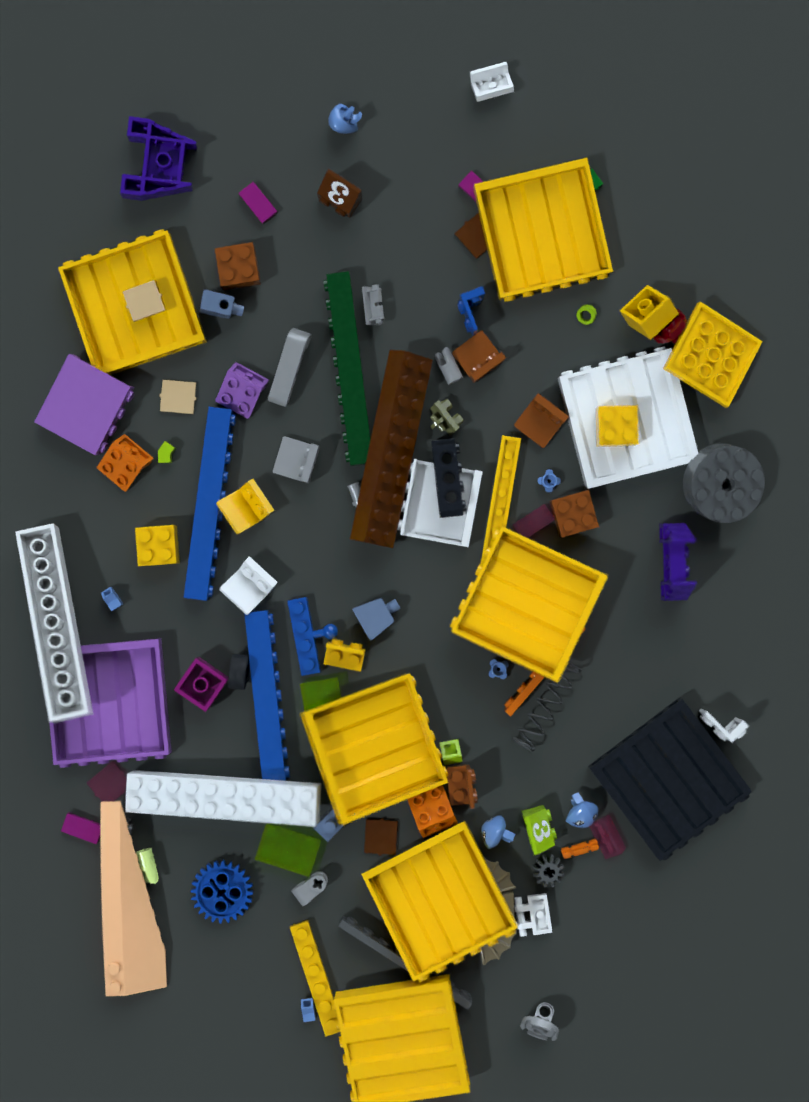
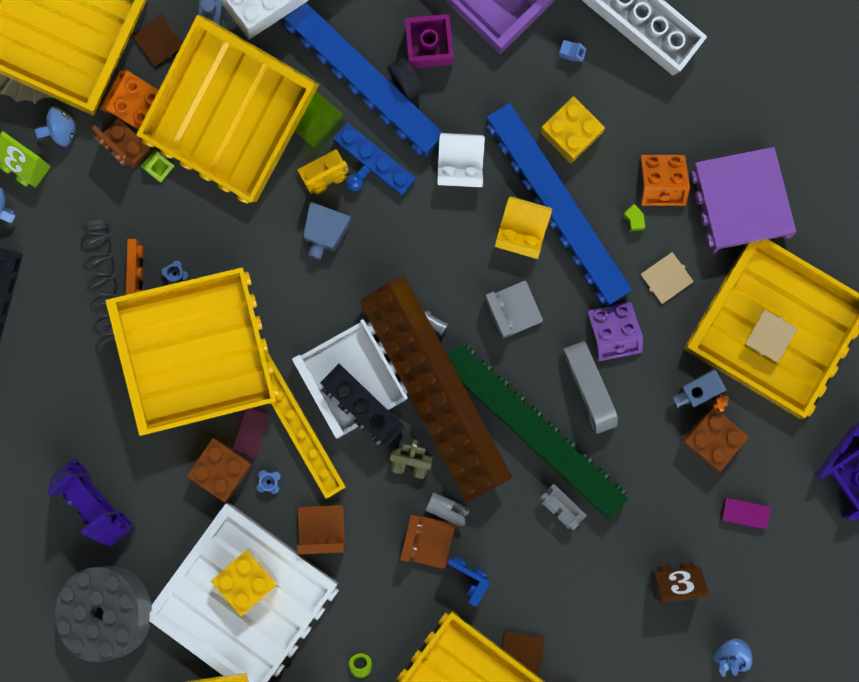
camera: 140 degrees right, 5 degrees down
none -> orange axle [713,393,729,412]

